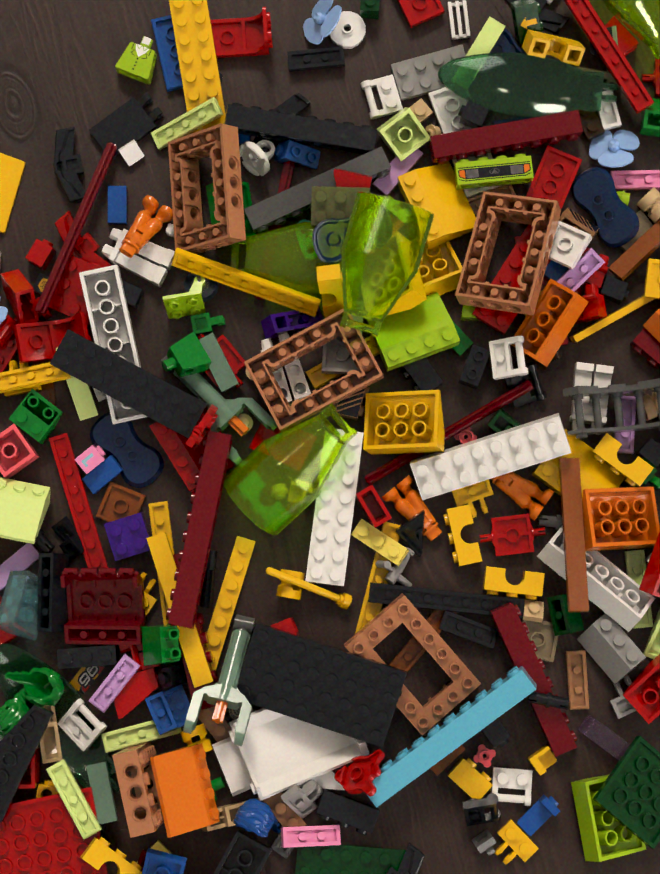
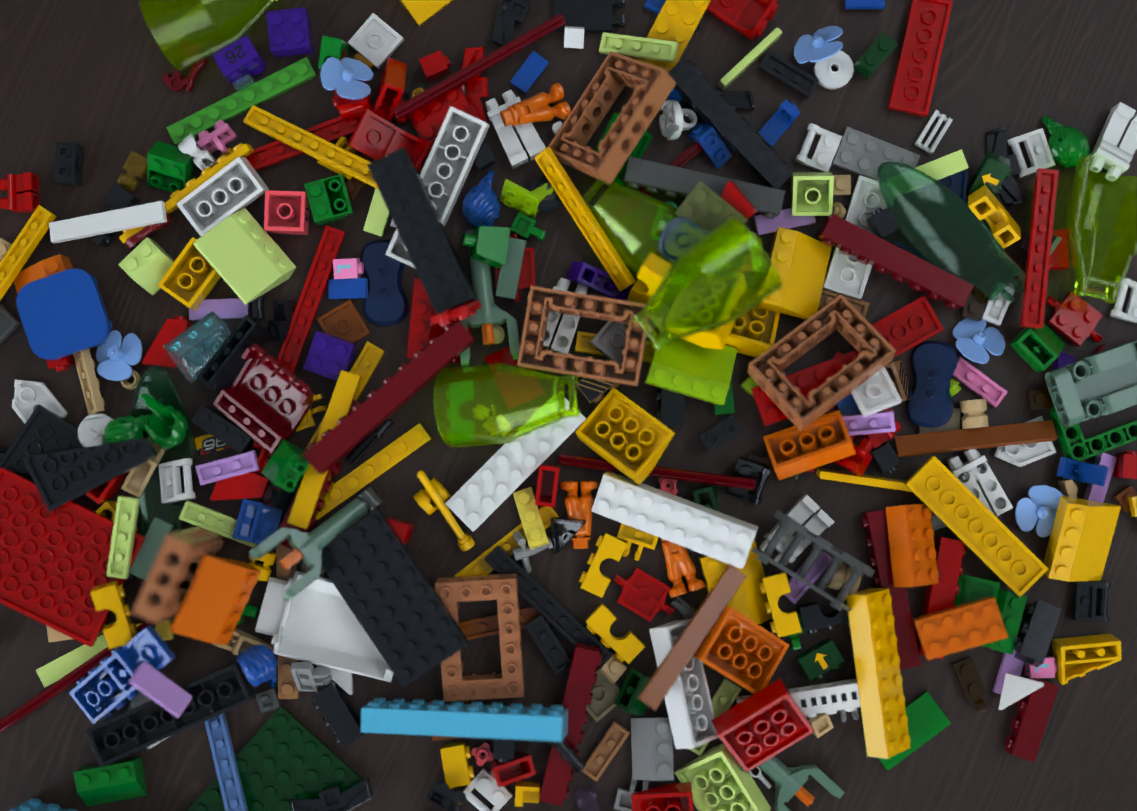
camera: 30 degrees right, 5 degrees up
bright pink plate [281,825,341,848] -> none
red tile [334,749,385,797] -> none
lime brick [454,154,534,190] -> none
white plate [489,336,528,380] -> none
none -> blue hair [462,171,501,229]
none -> red torso [490,751,536,788]
none -> yellowish green tile [718,27,782,91]
none -> blue bracket [758,100,801,147]

